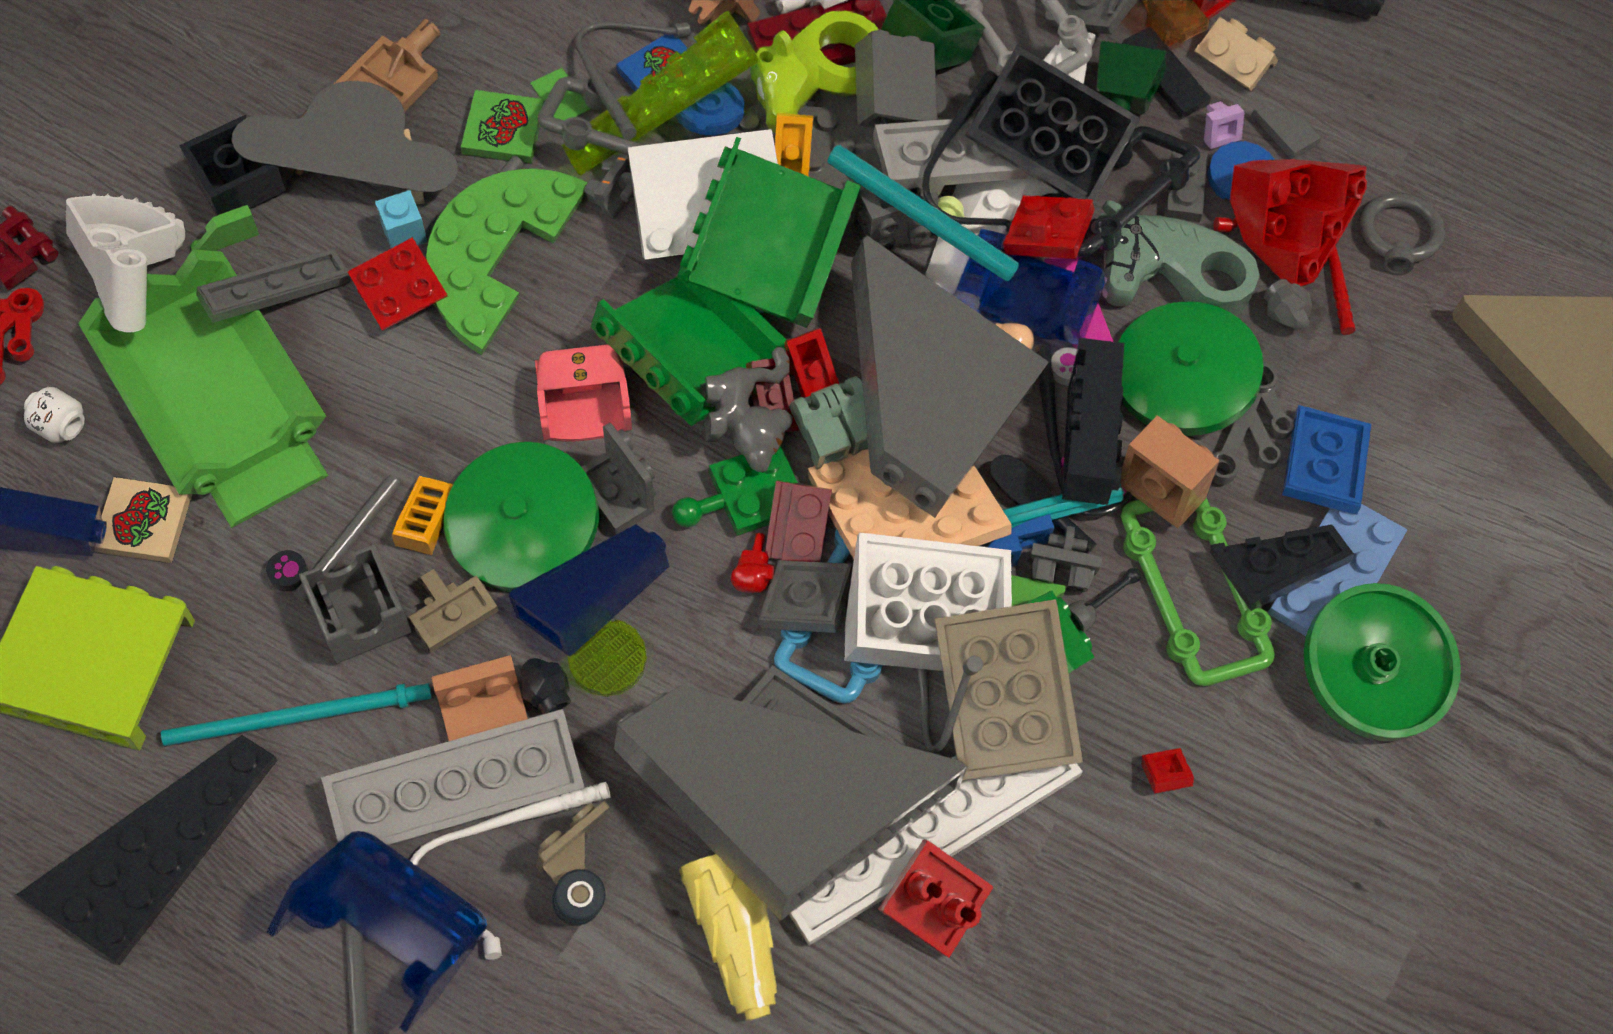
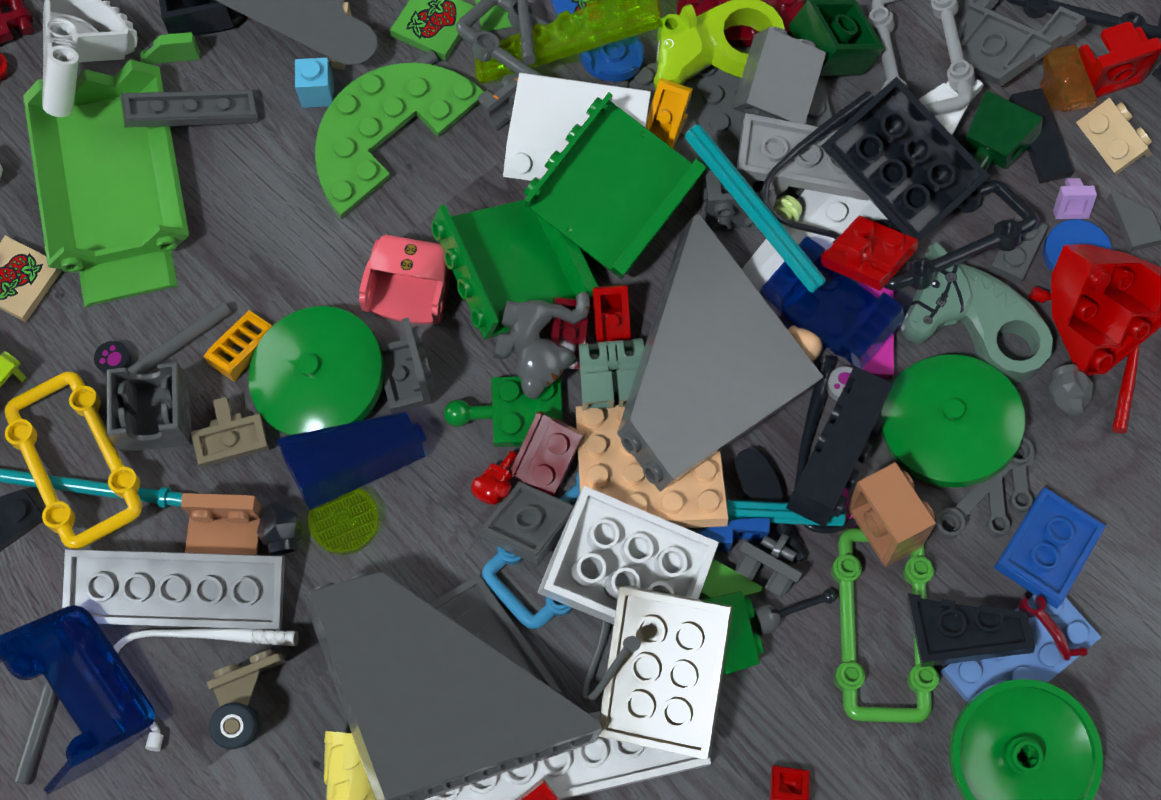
camera: 25 degrees right, 5 degrees up
red hinge [347,237,448,331] -> none
none -> yellow bar [4,371,143,549]
none -> dark red piece [1019,595,1088,661]

